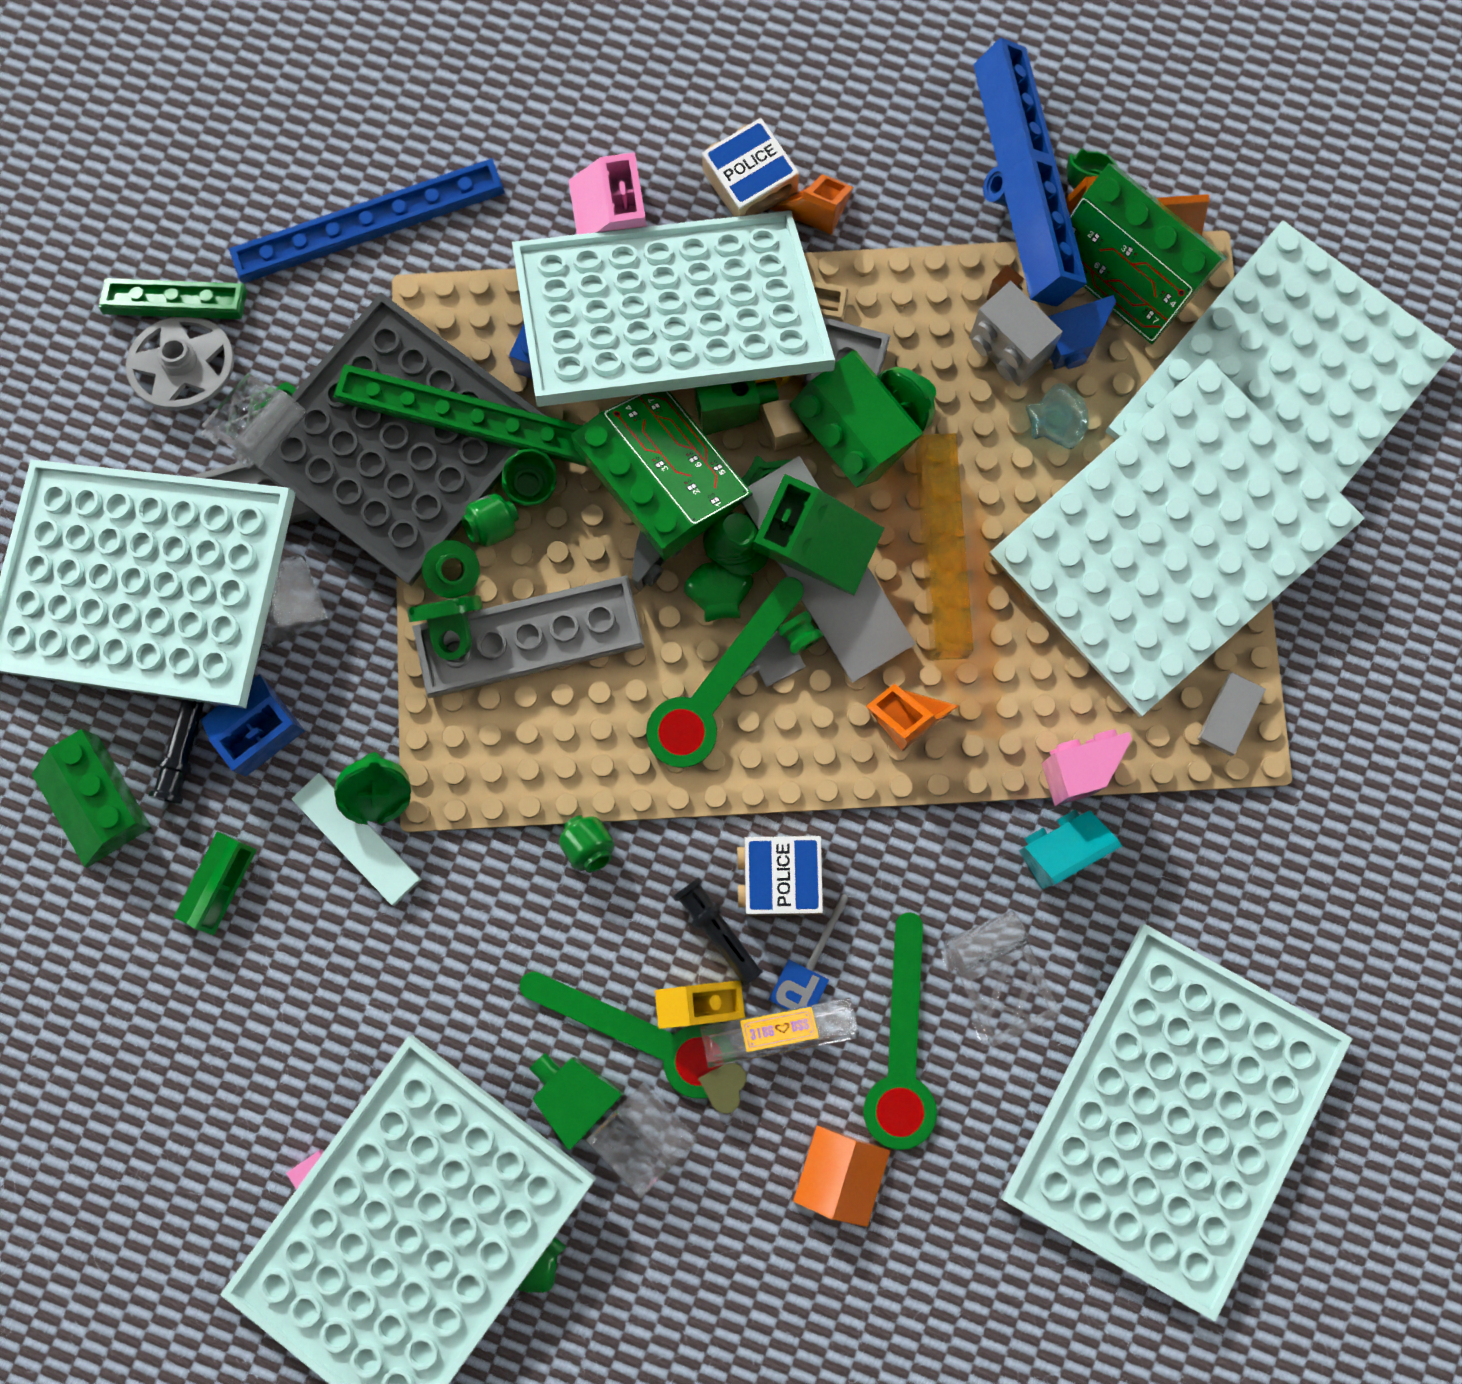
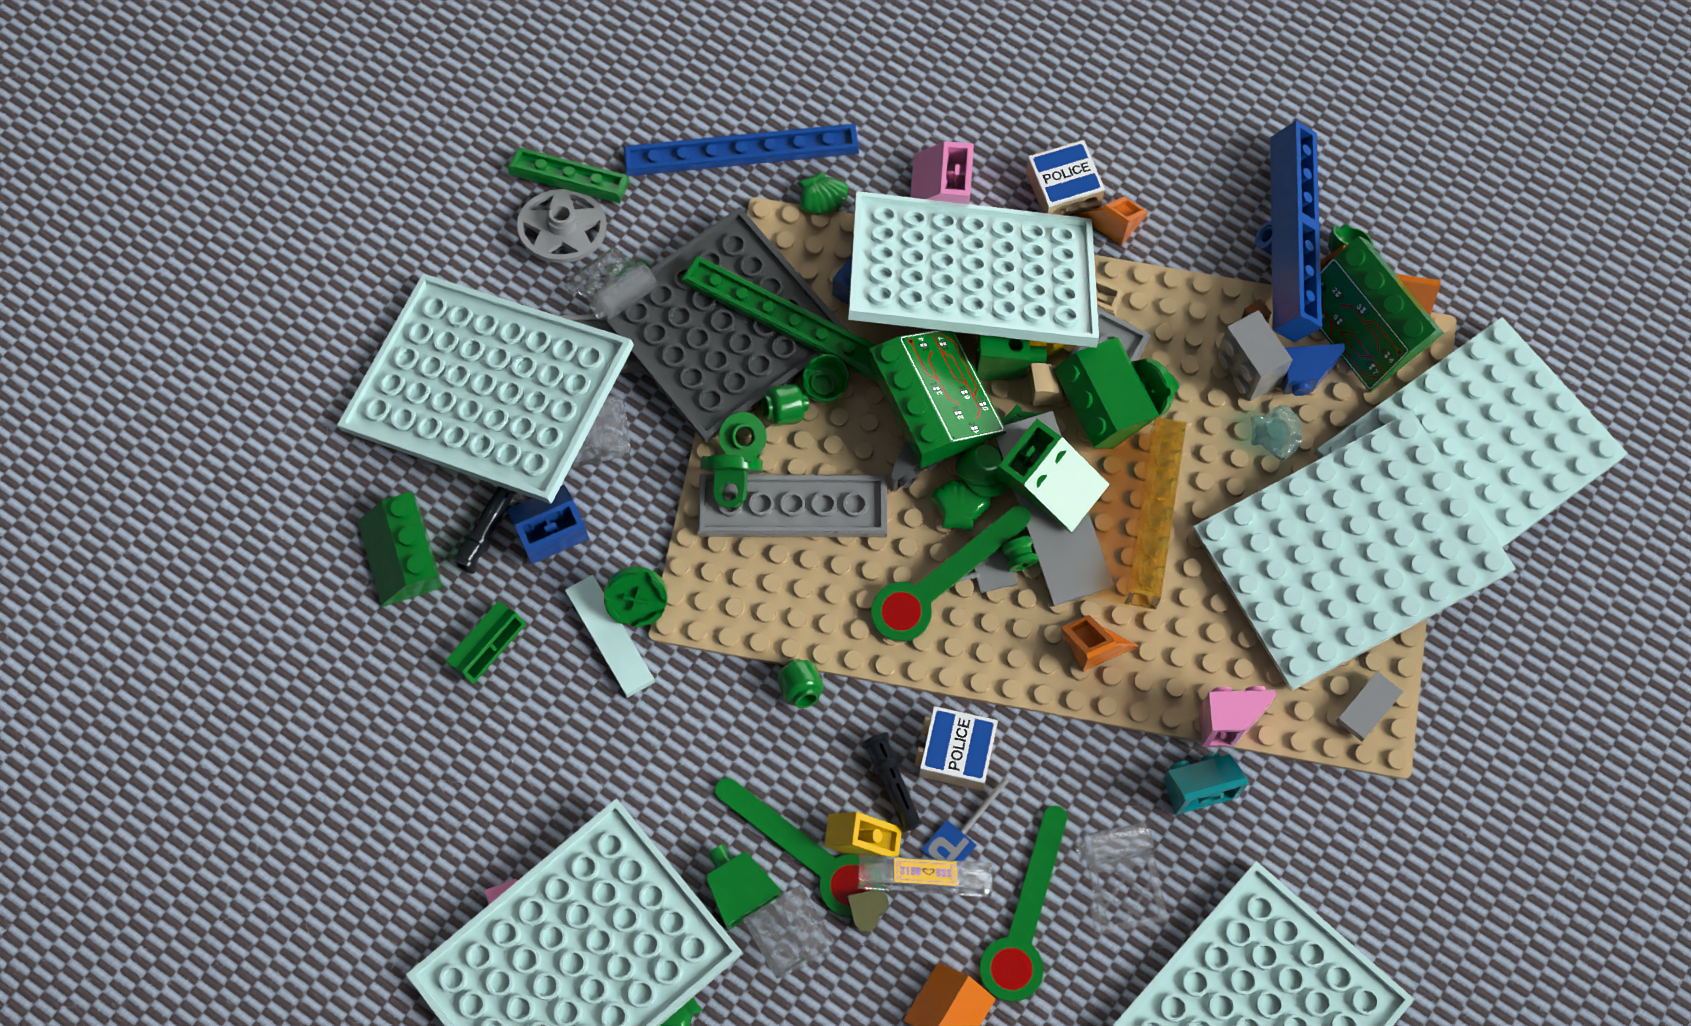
camera: 10 degrees right, 10 degrees down
none -> green animal [797,171,849,215]

